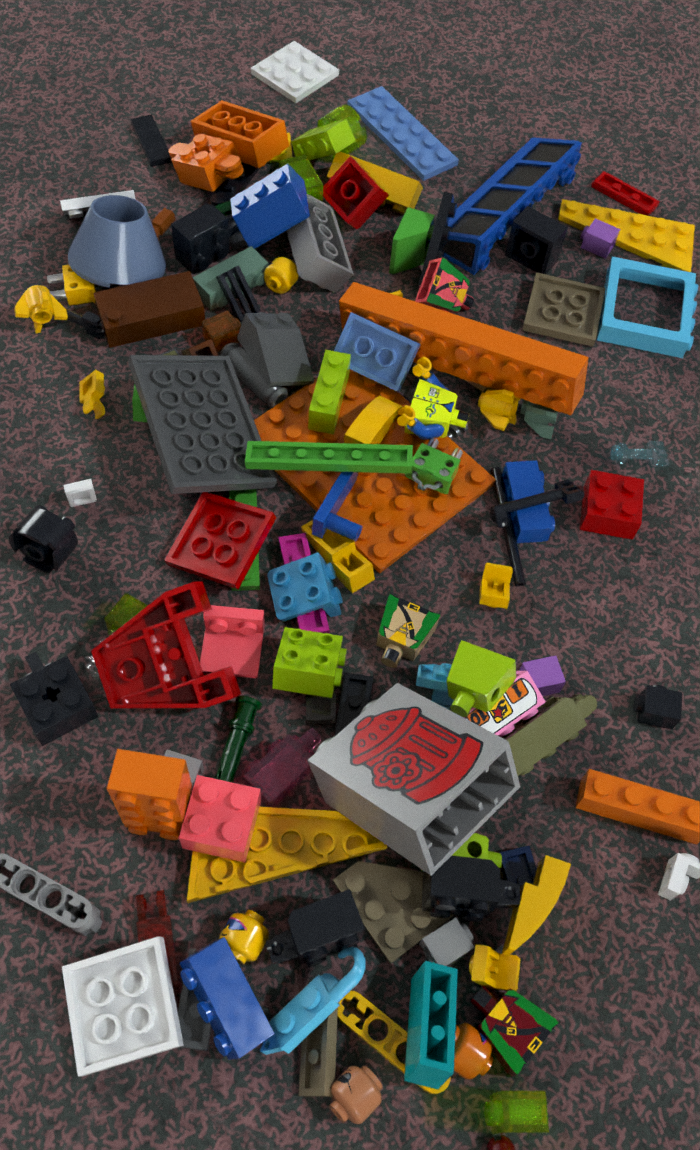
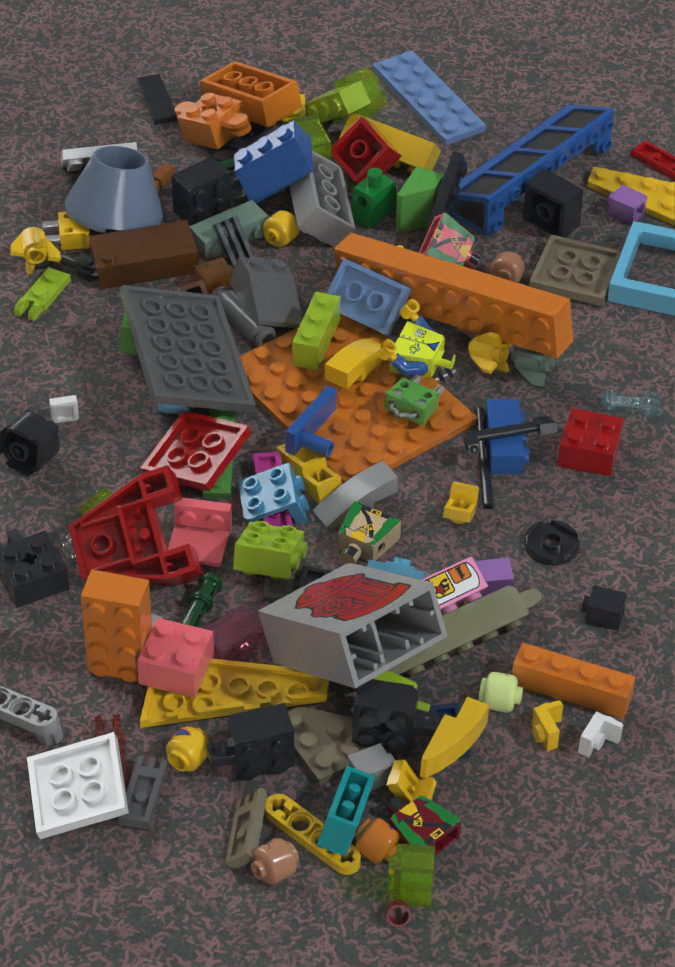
camera: 10 degrees right, 15 degrees down
yellow plate [79,369,105,419] -> none
blue brick [179,937,275,1060] -> none
bright green plate [245,441,413,474] -> none
white plate [251,41,339,103] -> none
medium azure plate [260,947,366,1055] -> none
lime torso [447,640,516,717] -> none
none -> lime hinge [14,267,71,321]
none -> light grey slope [312,461,398,530]
none -> green torso [351,168,397,230]
none -> yellowish green head [479,672,523,713]
none -> nougat head [489,251,525,283]
none -> black tile [524,520,580,566]
none -> yellow bracket [532,700,563,751]

